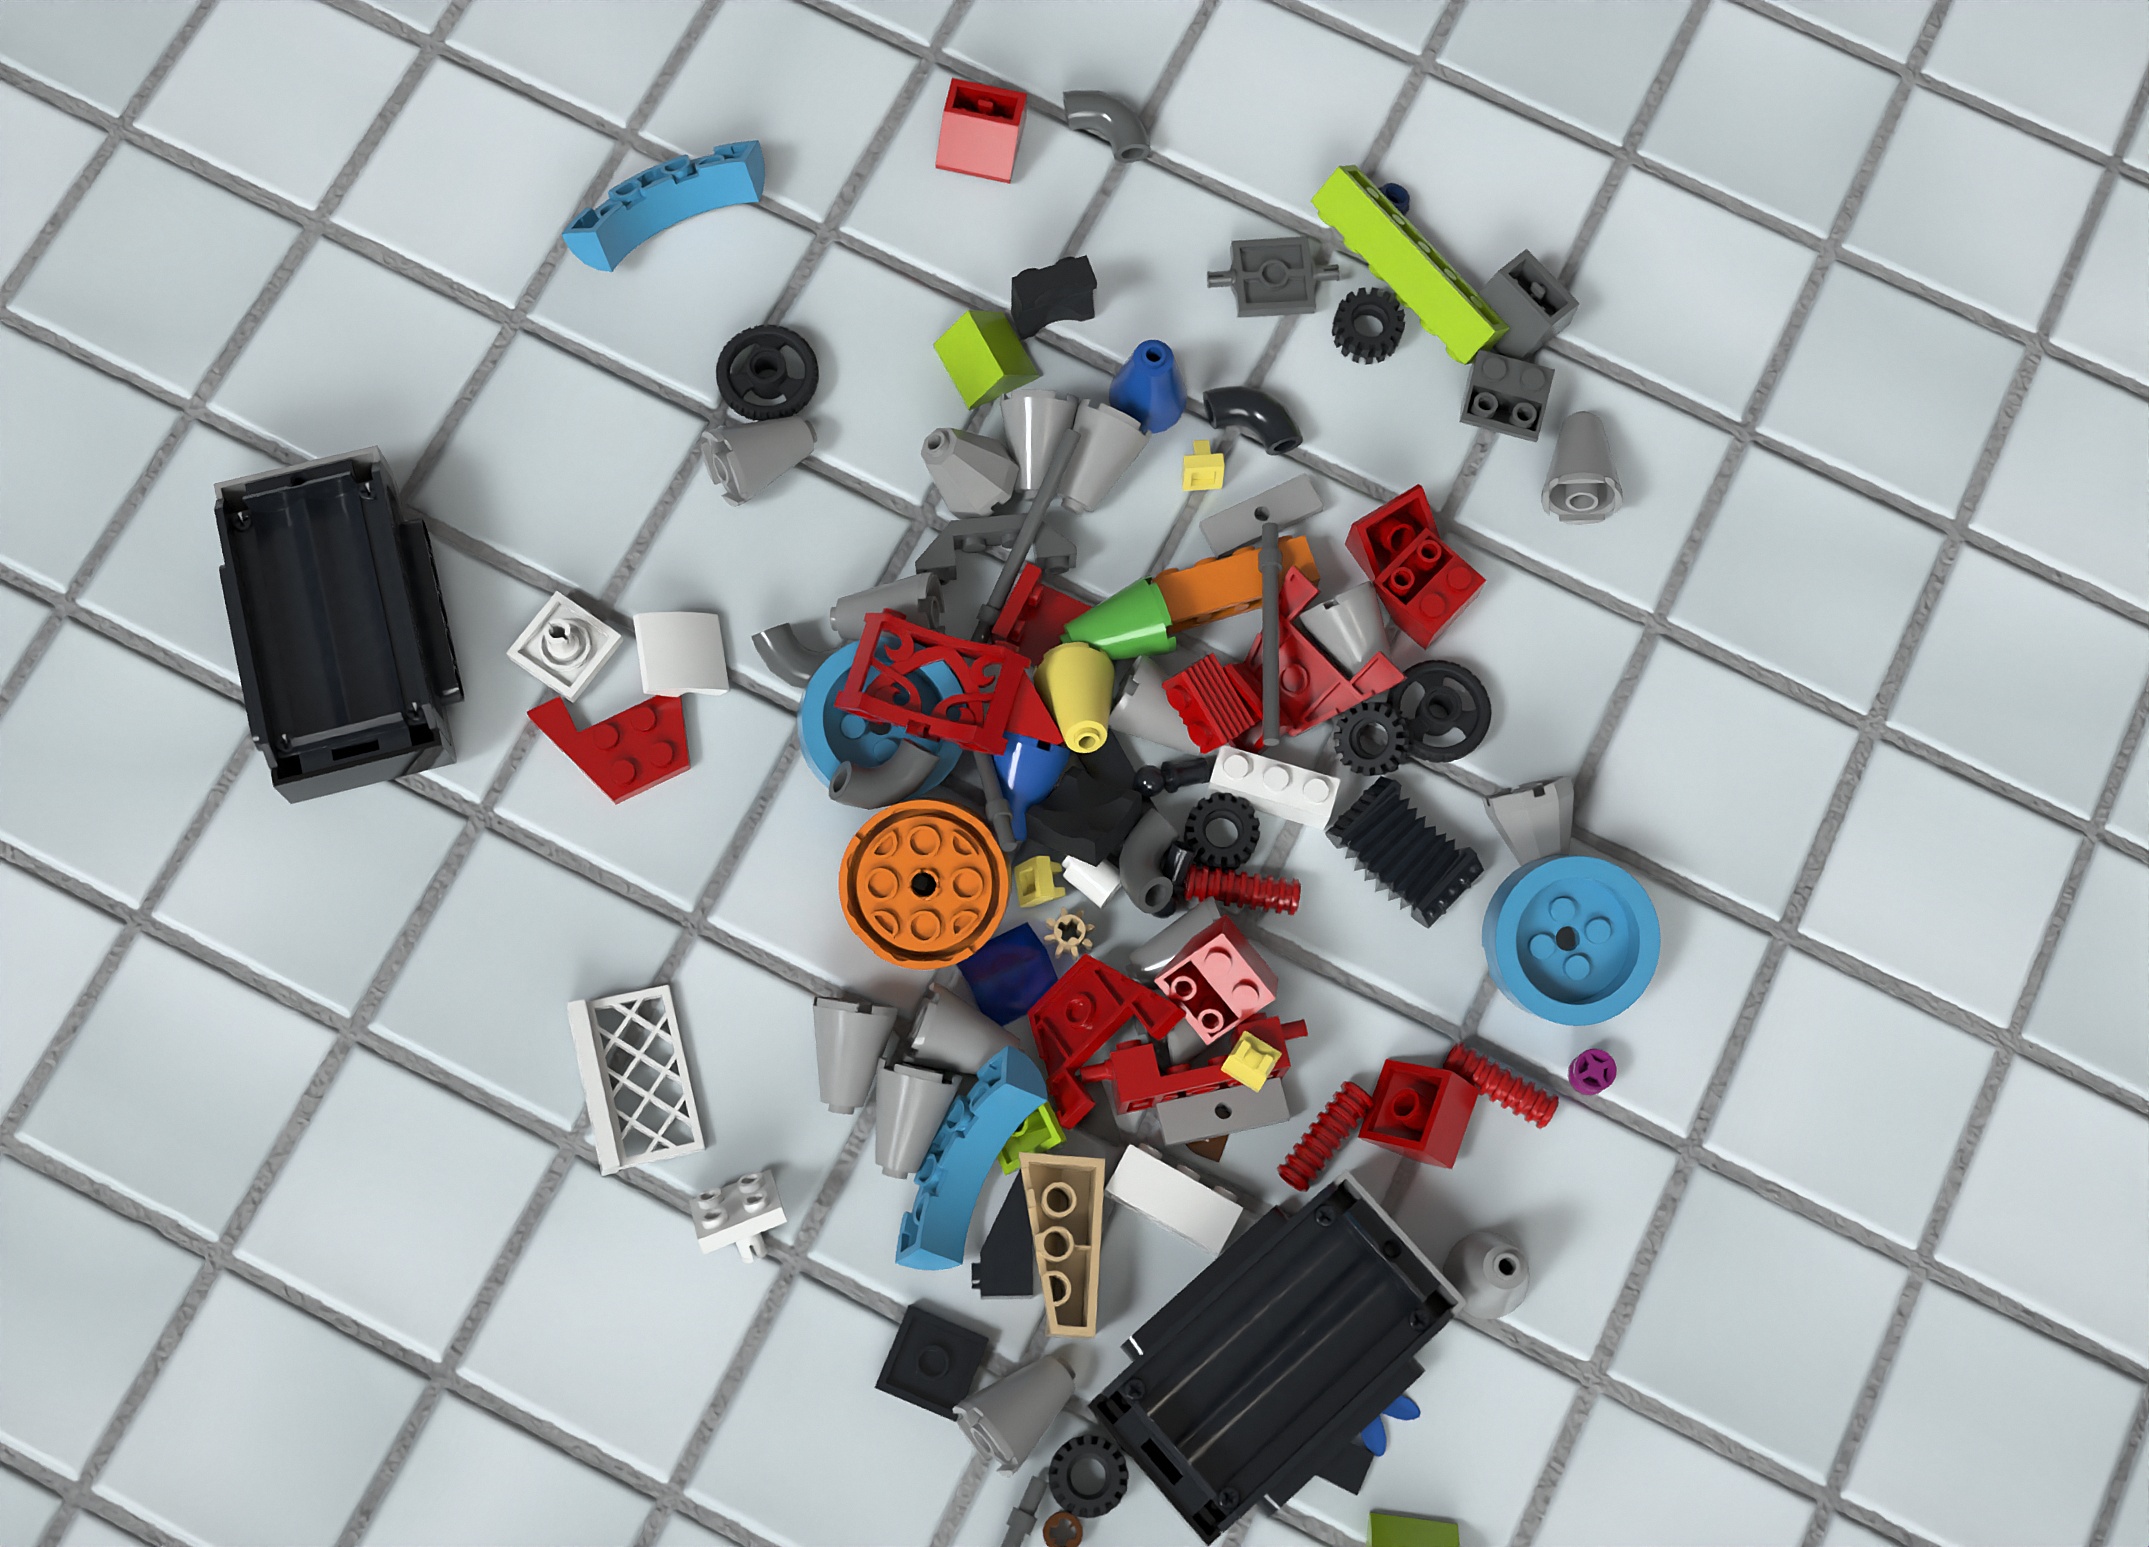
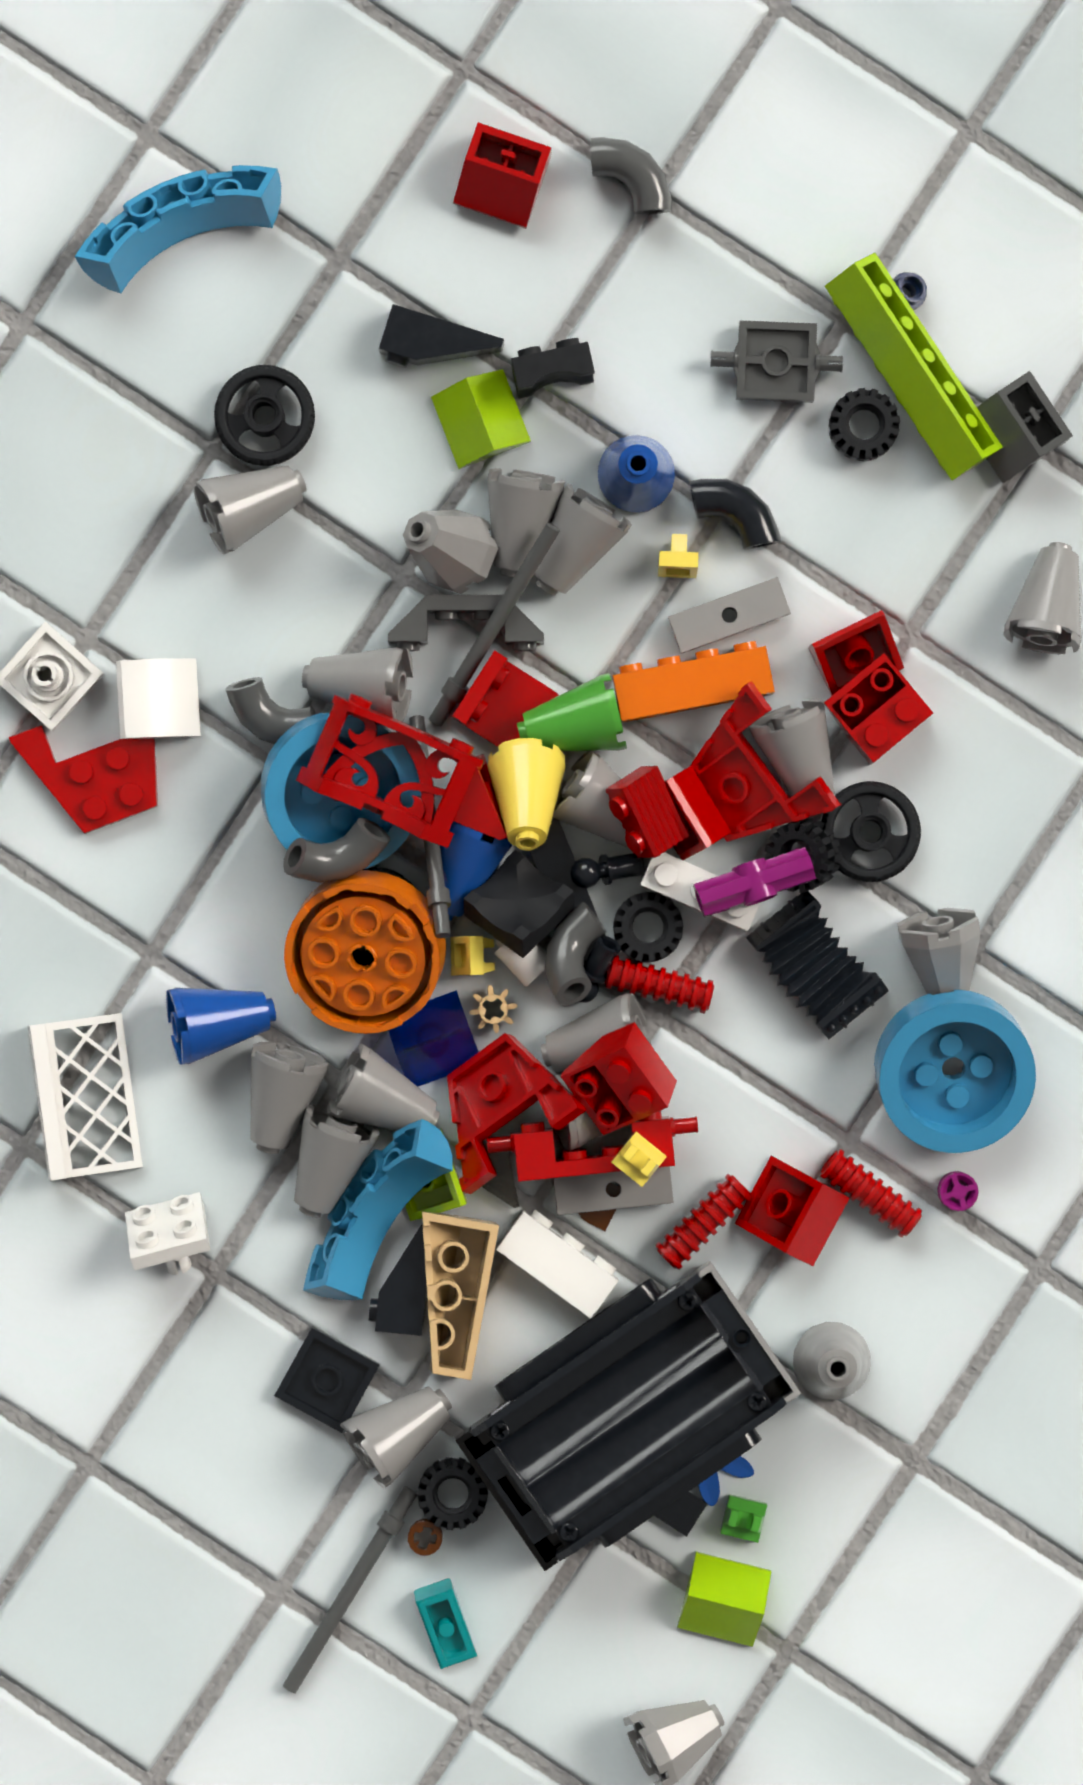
camera: 10 degrees right, 15 degrees up
dark grey bar [1258,522,1283,746] -> none
dark grey slope [1459,349,1555,443] -> none
none -> blue cone [166,987,276,1065]
none -> black slope [379,304,504,368]
none -> magenta piece [693,847,816,917]
none -> bright green tile [720,1494,767,1543]

